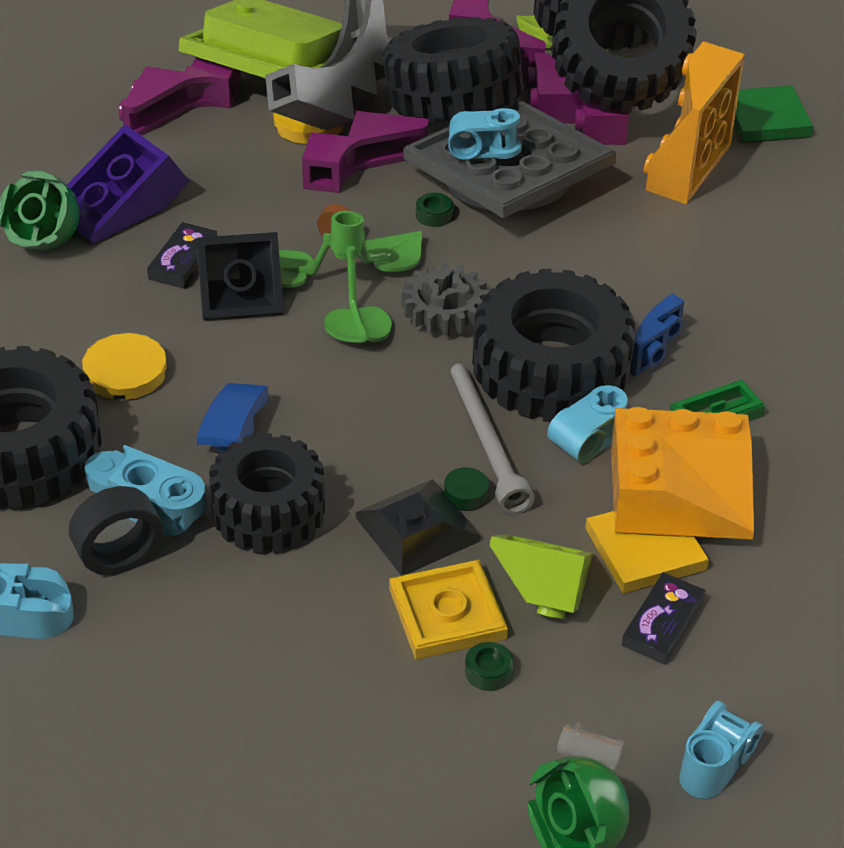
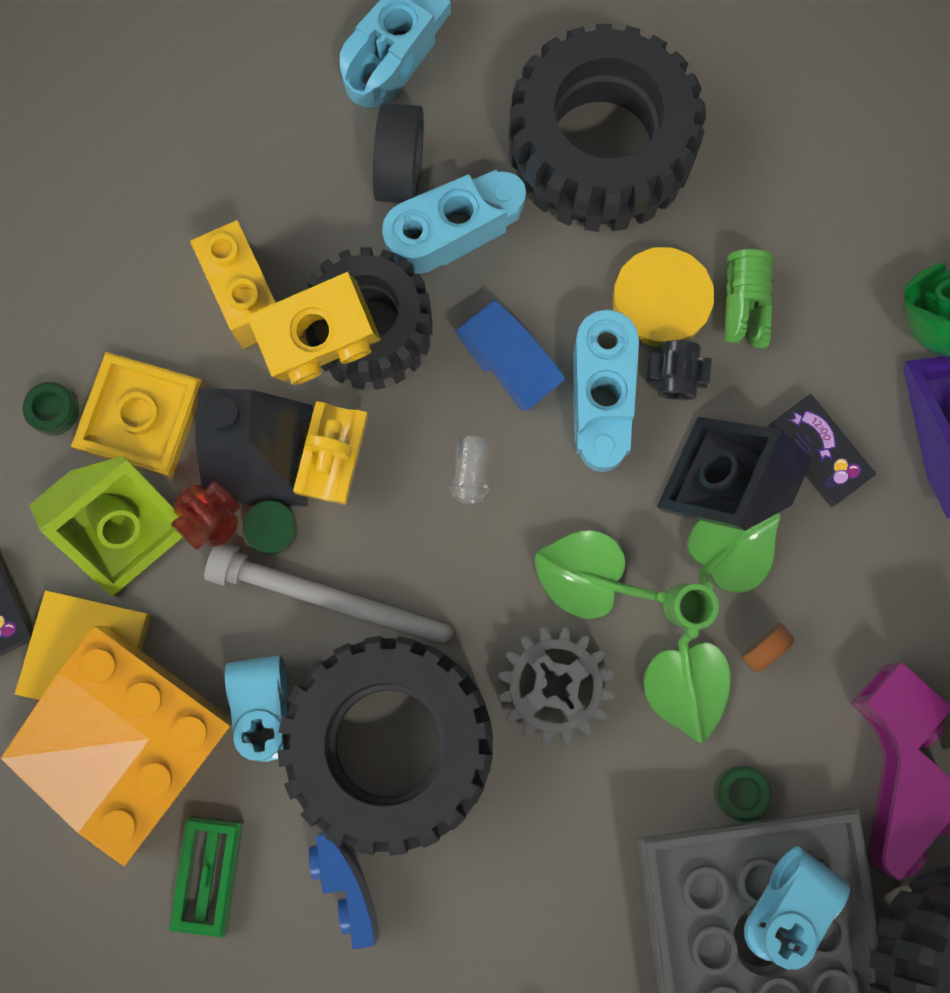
camera: 125 degrees right, 35 degrees up
none -> clear red gear [171,481,241,550]
none -> yellow brick [190,220,276,349]
none -> yellow brick [247,272,381,385]
none -> yellow hips [293,401,368,505]
none -> clear pin [447,436,490,505]
none -> medium azure piece [573,310,639,472]
none -> black gear [647,340,712,400]
none -> bright green hinge [725,249,774,349]

